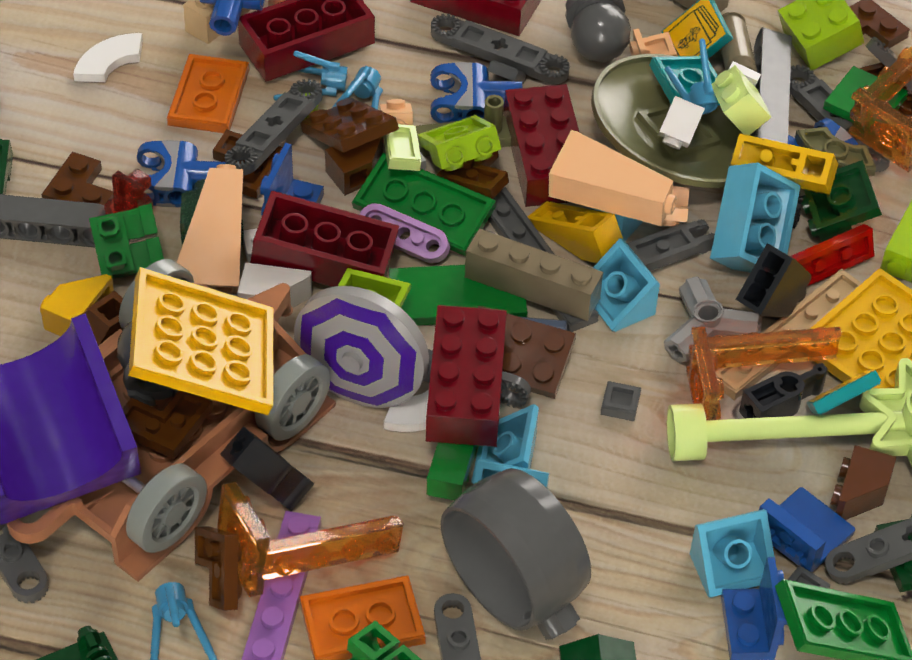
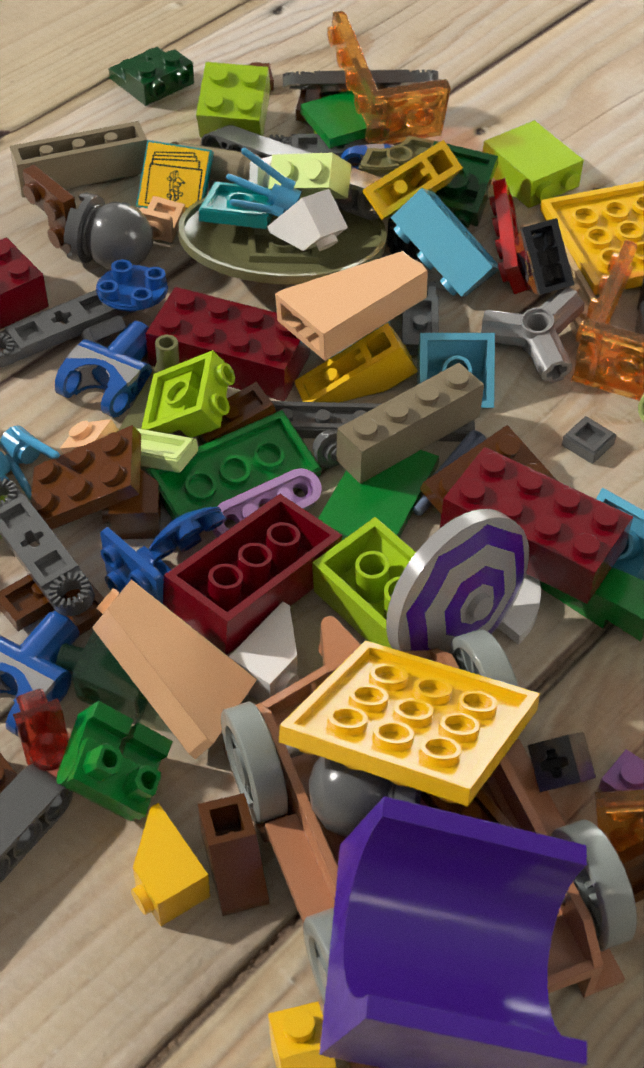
camera: 60 degrees left, 0 degrees up
none -> blue dish [96,259,168,311]
none -> blue dish [149,507,227,561]

